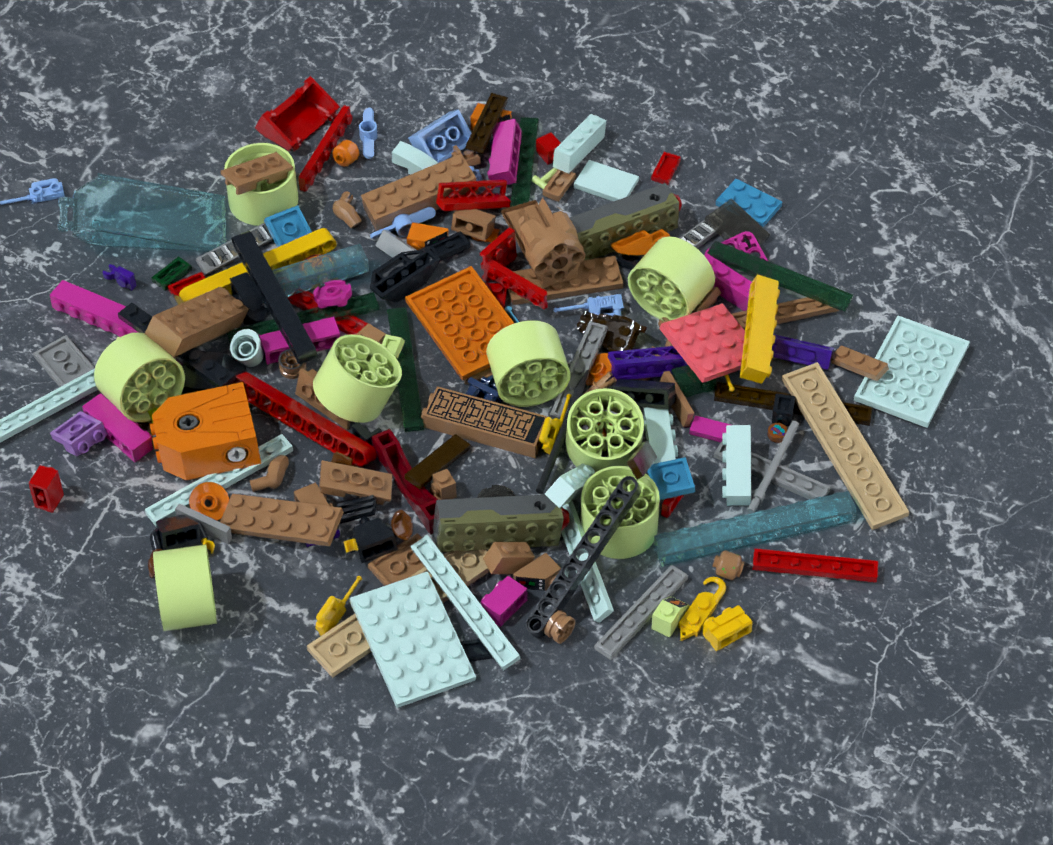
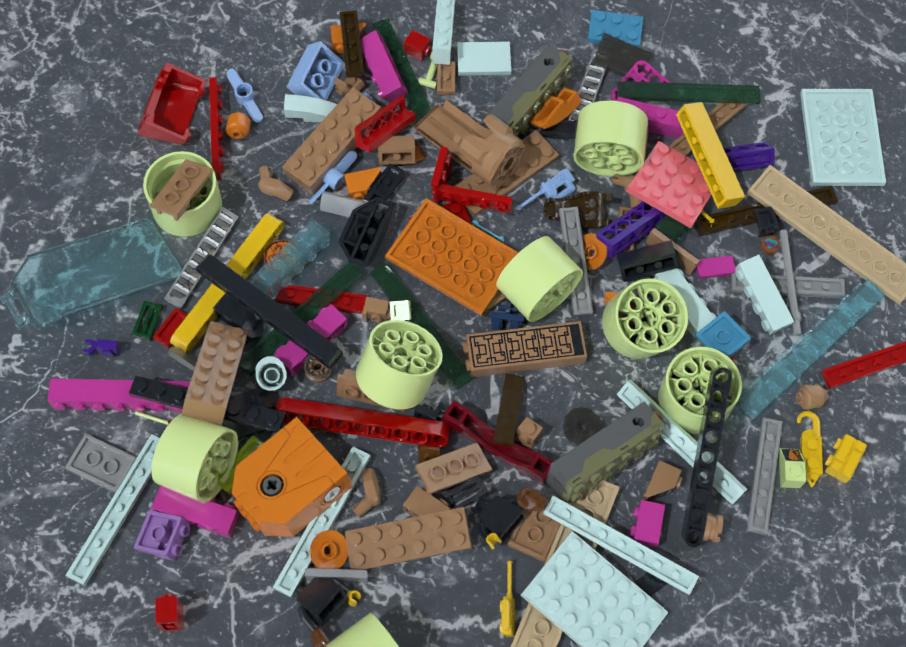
camera: 30 degrees left, 15 degrees up
dark azure plate [264,205,312,247] -> none
dark pink plate [313,280,352,308] -> none
medium nougat brick [483,542,535,574] -> none
black piece [536,370,588,494] -> none
yellow piece [539,394,572,455] -> none
light aqua brick [545,464,595,508] -> none
medium nougat axle [583,372,617,395] -> none
dark brown tile [627,440,657,480] -> none
red tile [651,152,681,185] -> none
medium nougat plate [831,345,889,381] -> none

